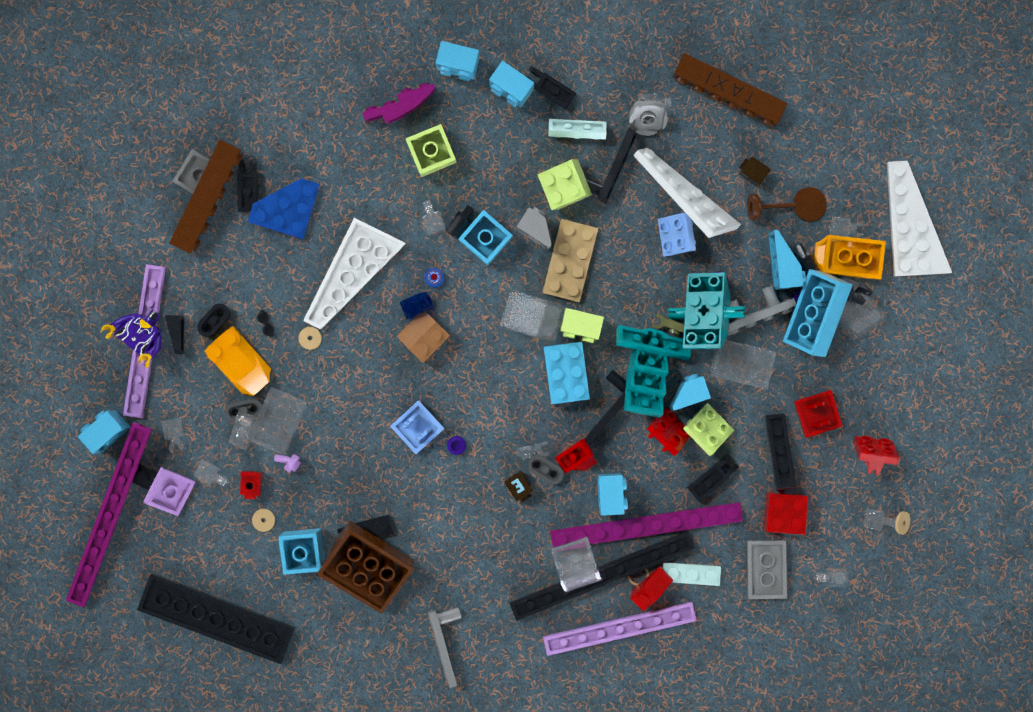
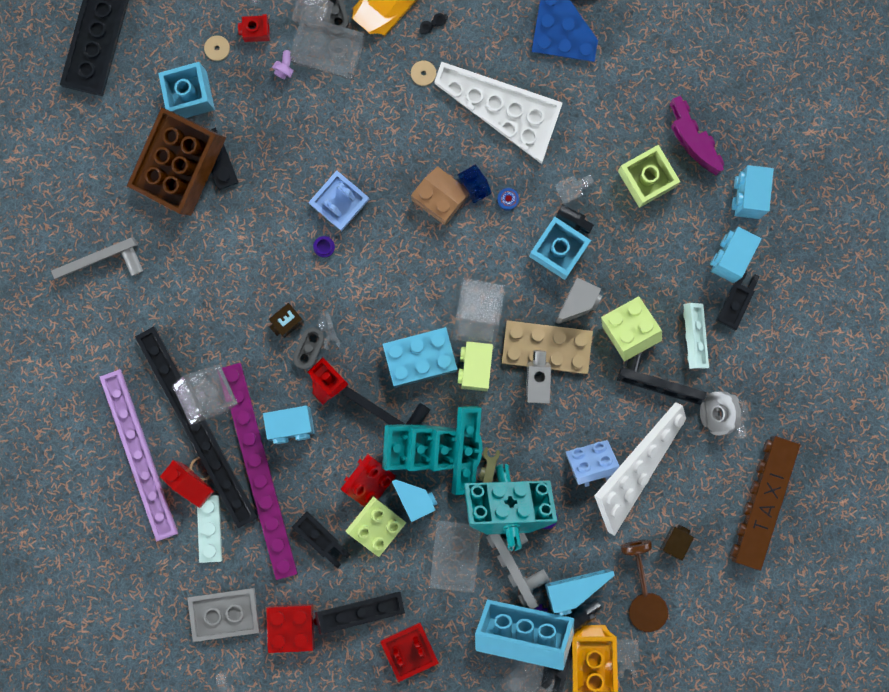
camera: 80 degrees right, 5 degrees down
none -> light grey torso [525,350,551,403]

